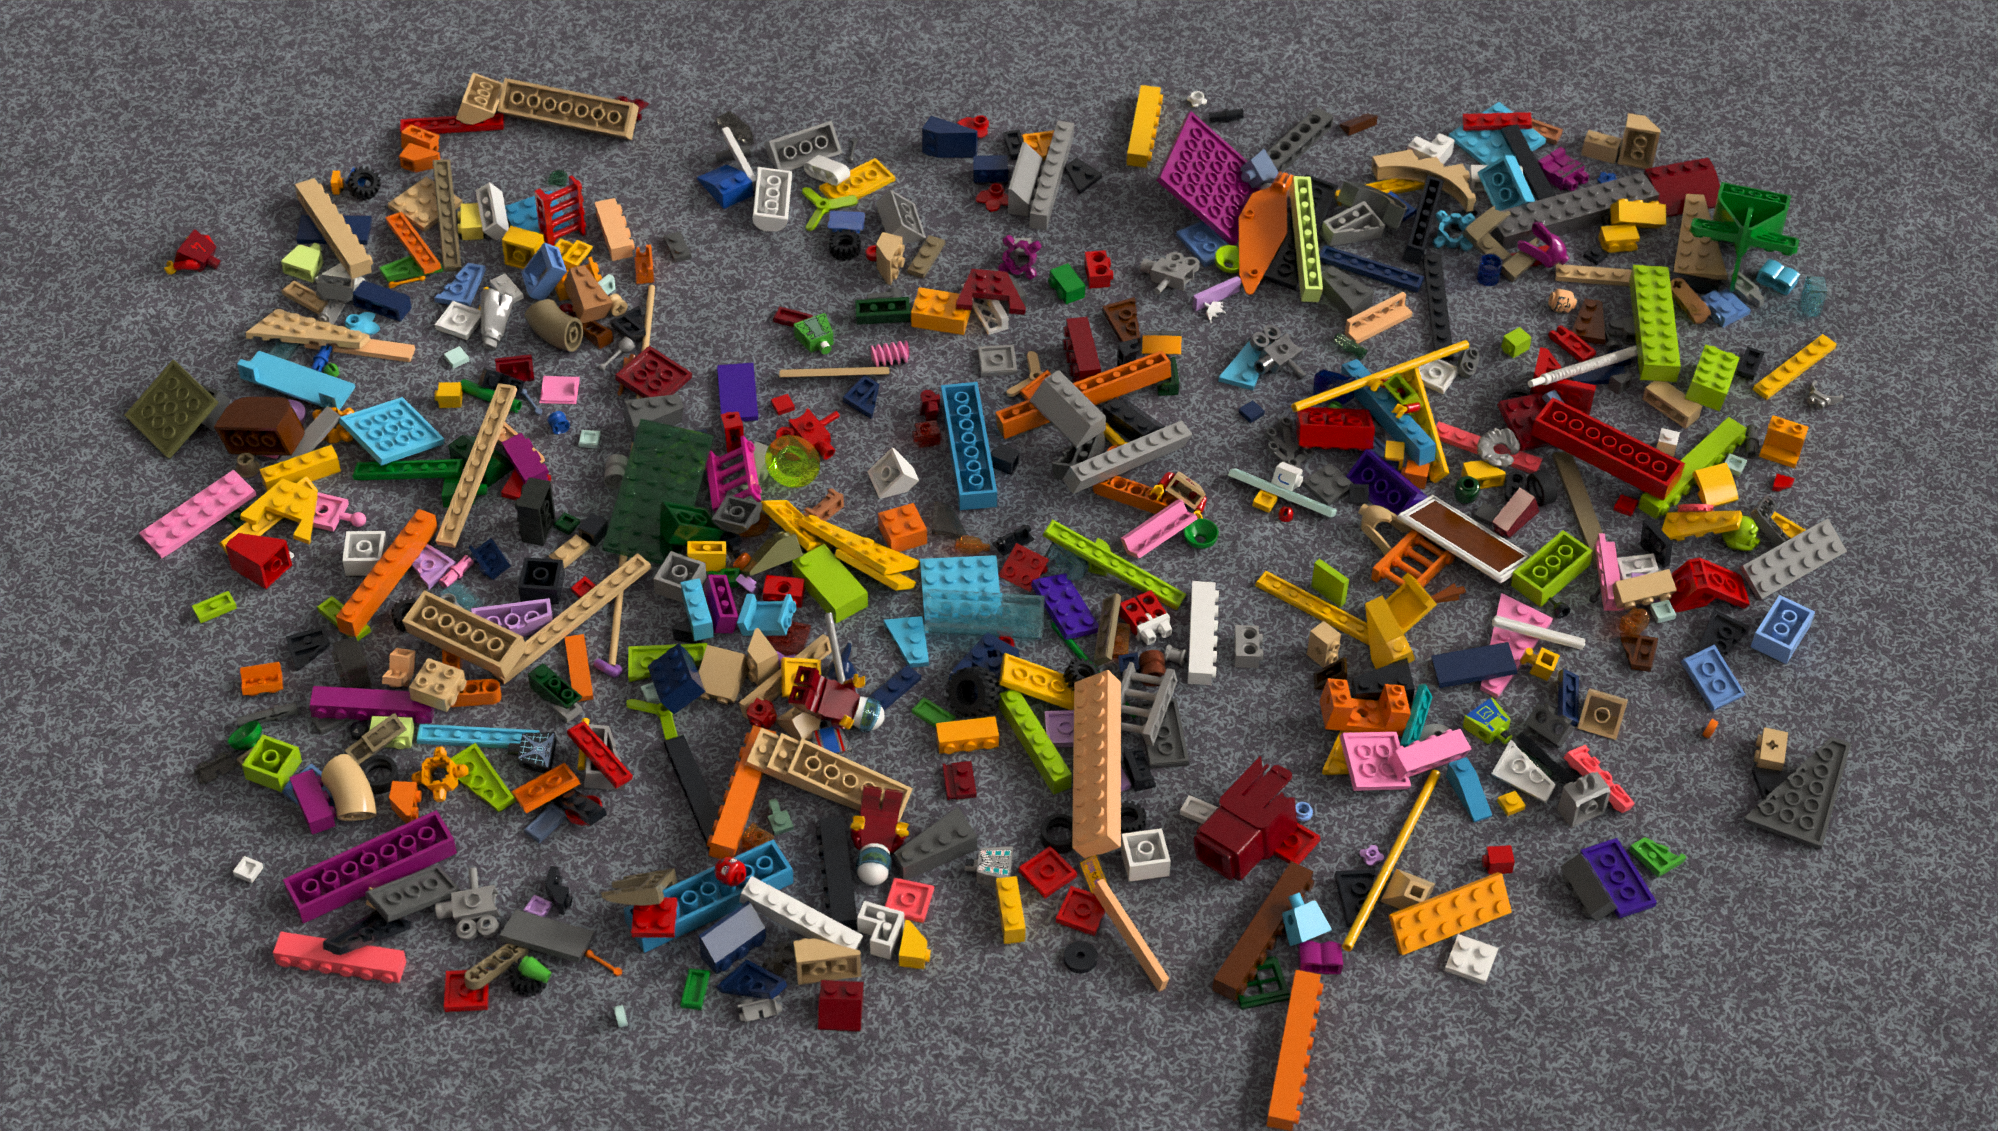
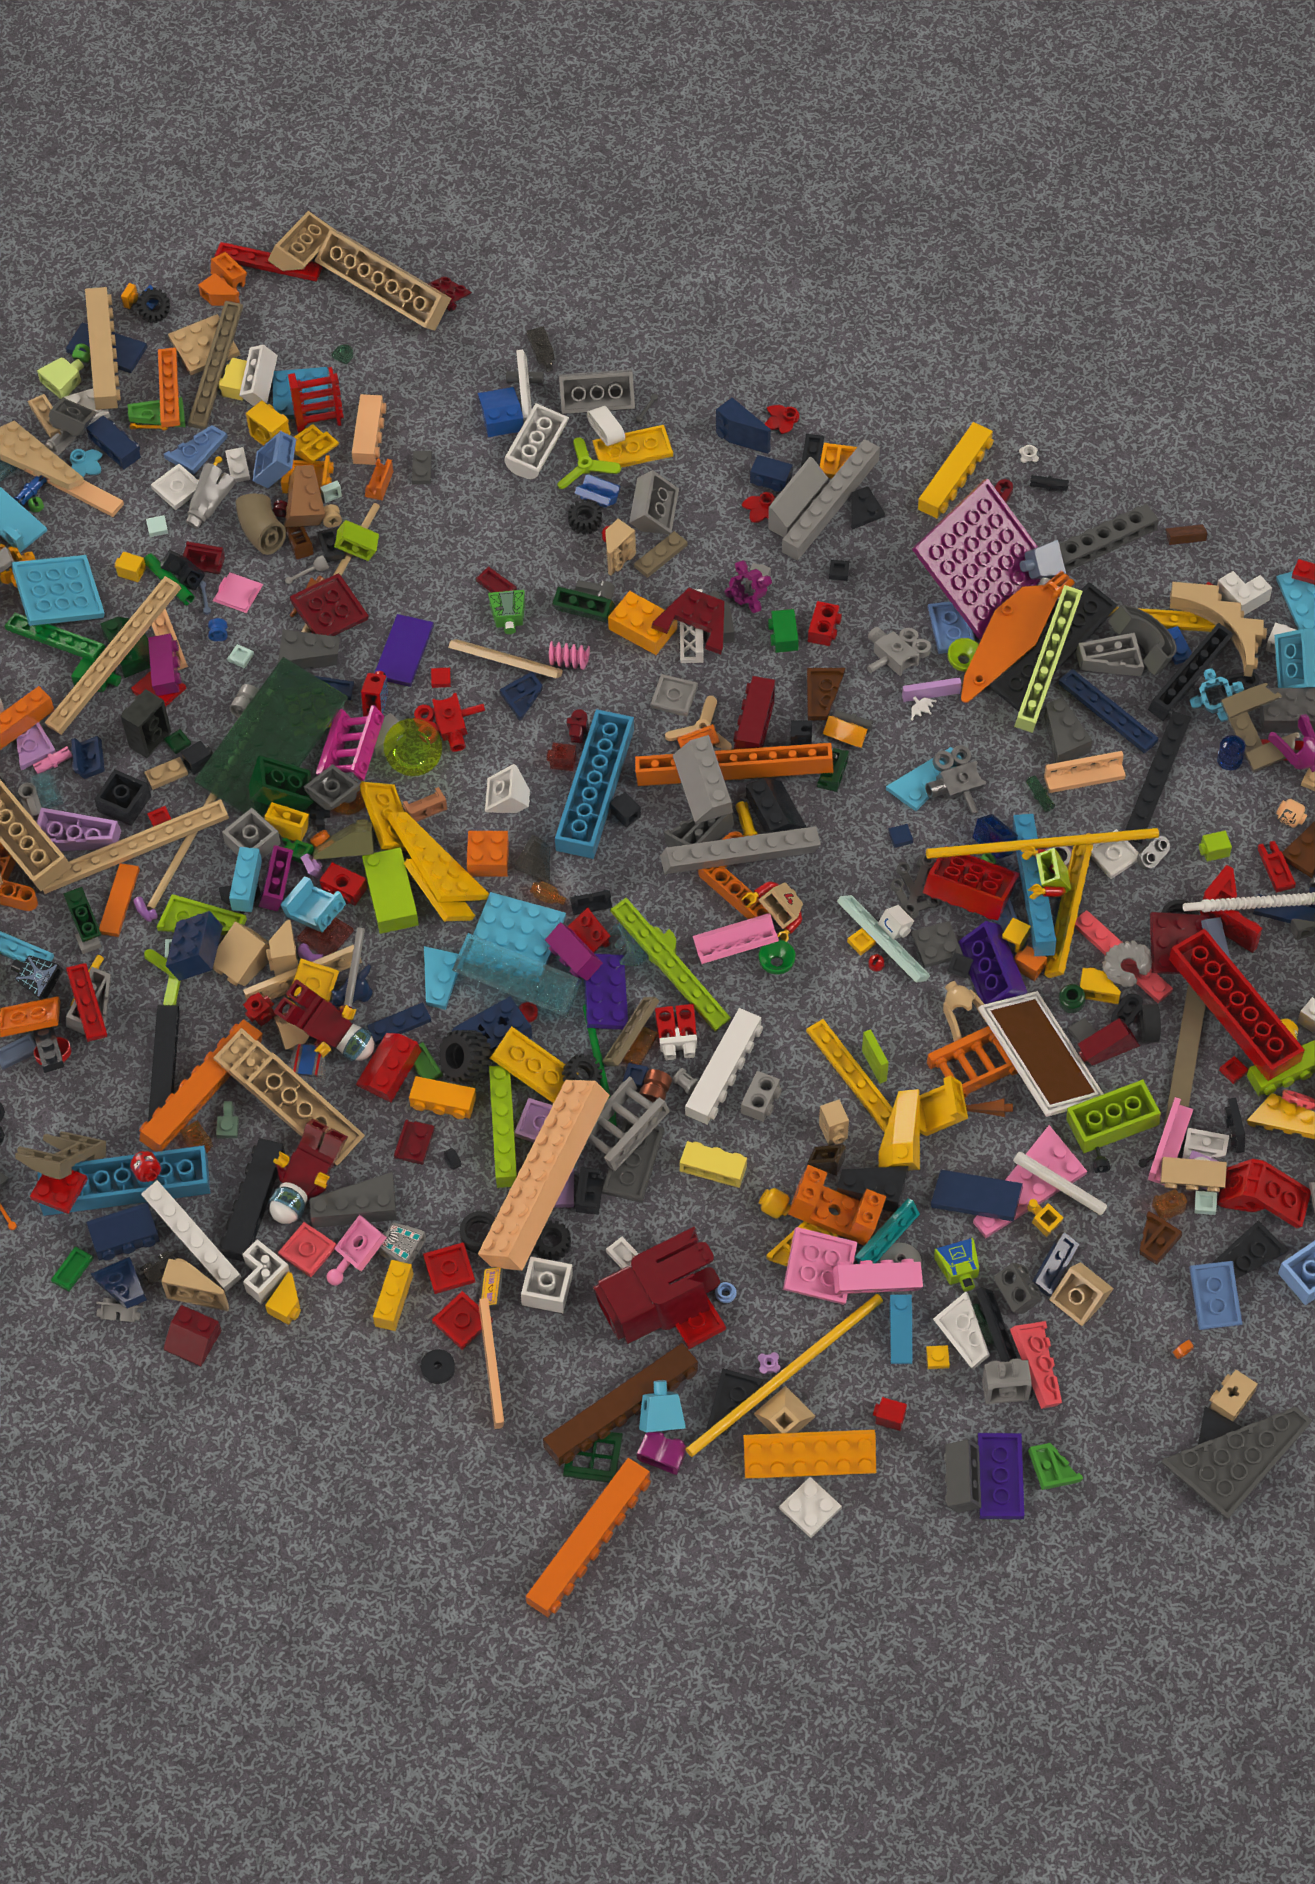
camera: 25 degrees right, 10 degrees up
none -> bright green tile [72,343,91,363]
none -> bright pink plate [327,1215,387,1286]
none -> lime brick [334,520,379,561]
none -> red slope [356,1033,422,1103]
none -> black tile [444,1148,461,1170]
none -> magenta brick [545,922,603,981]
none -> light yellow brick [680,1141,747,1188]
none -> yellow head [759,1188,791,1219]
none -> black plate [829,560,849,581]

